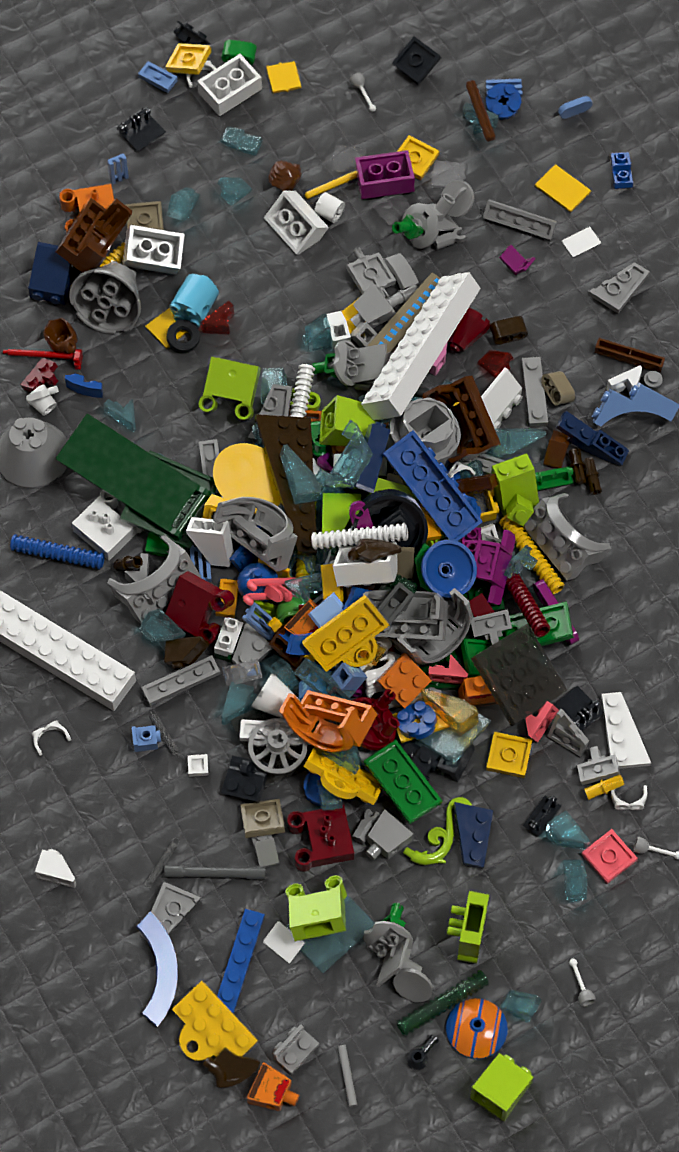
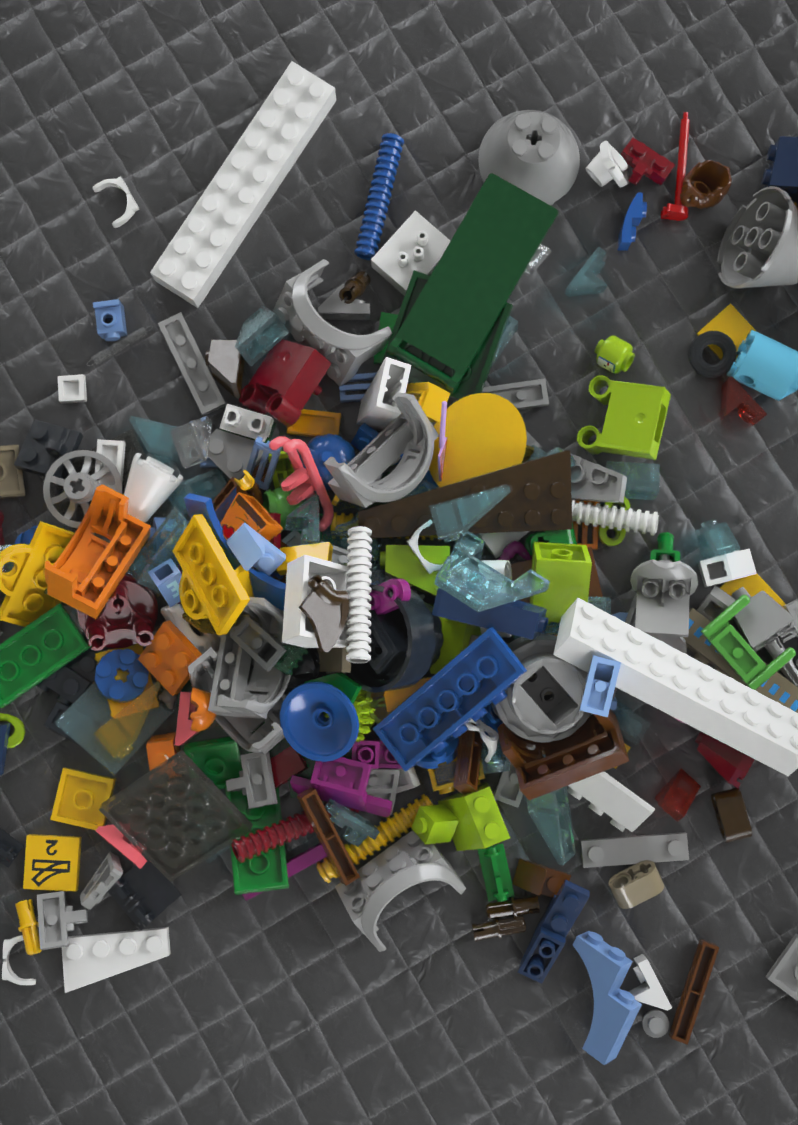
camera: 95 degrees right, 20 degrees up
none -> yellow tile [23,834,82,892]
none -> orange hair [190,687,216,732]
none -> reddish brown piece [297,787,360,886]
none -> white cap [406,519,458,574]
none -> lavender piece [438,401,447,481]
none -> light blue slope [579,655,621,717]
none -> lime head [594,335,635,374]
none -> bright green plate [700,595,796,690]

